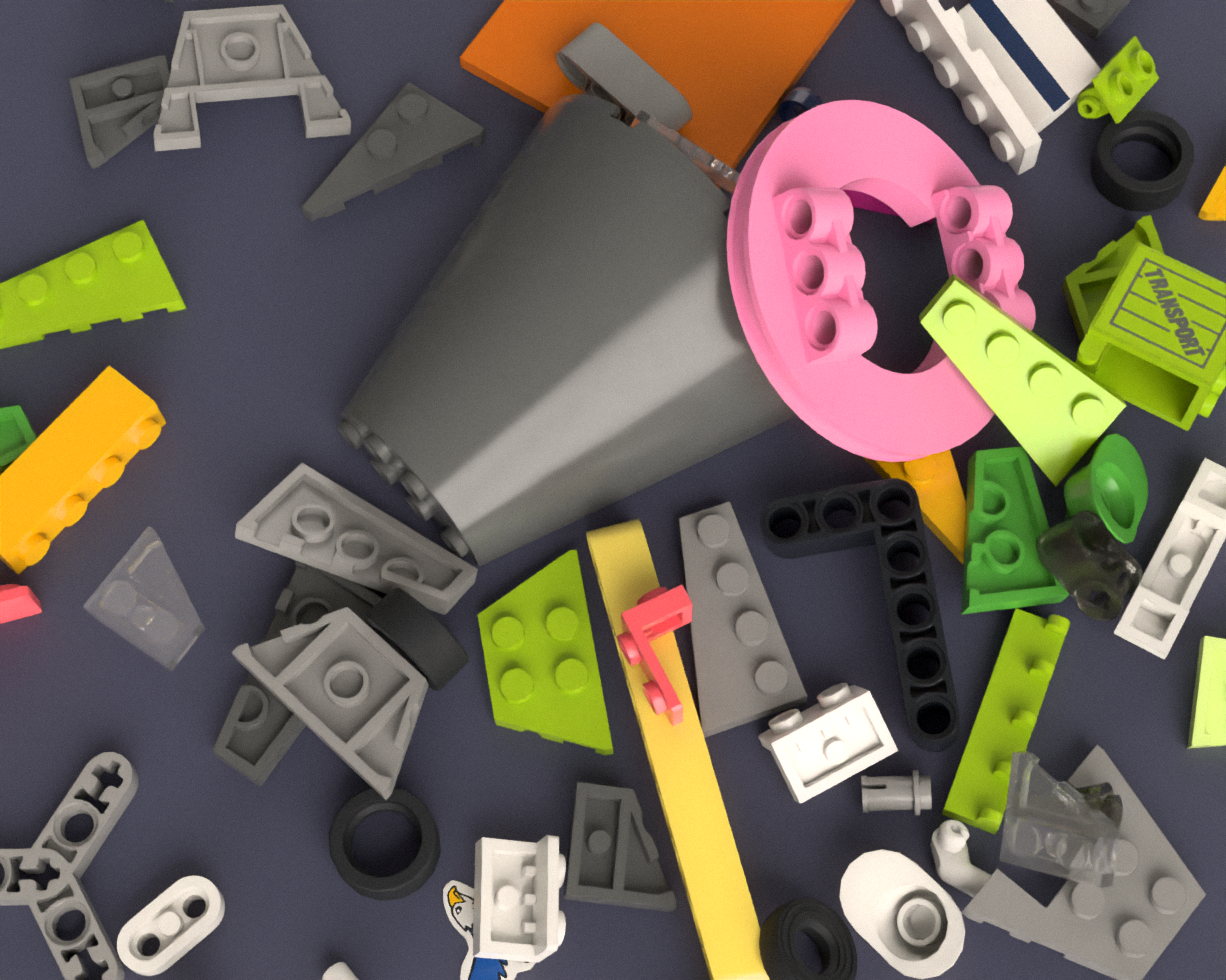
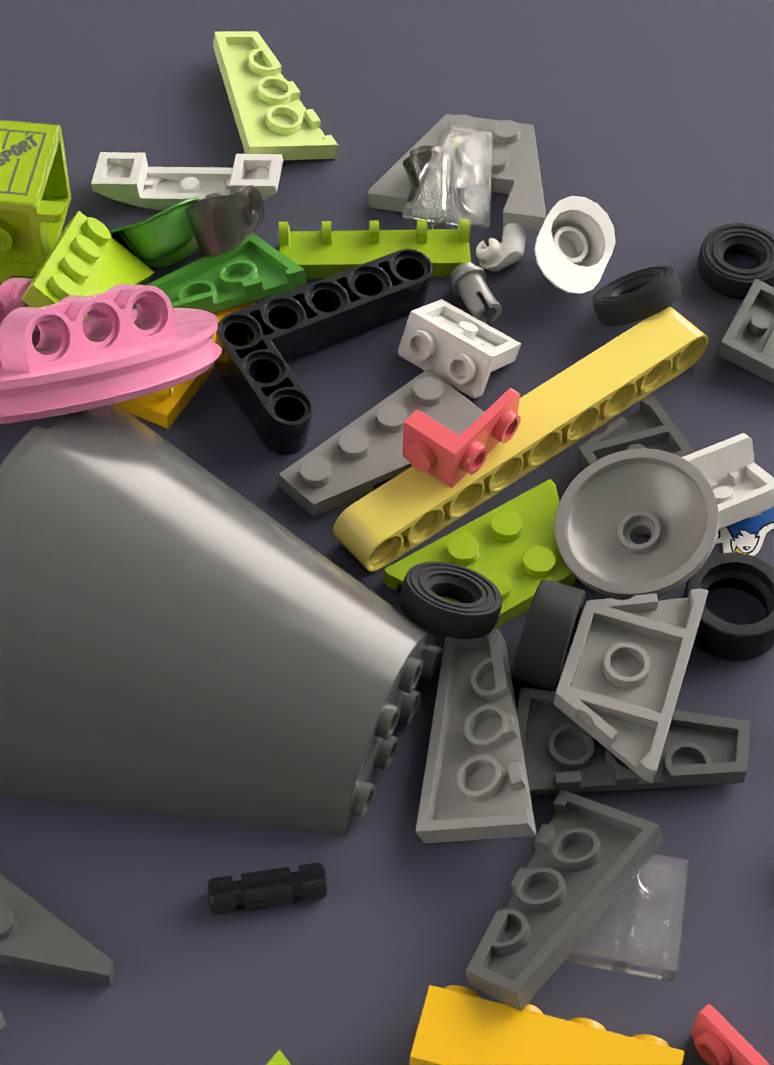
camera: 120 degrees left, 15 degrees down
none -> black axle [207,862,328,915]
none -> black tyre [400,562,502,639]
none -> dark grey wing [465,789,663,1011]
none -> light grey dish [555,448,719,599]

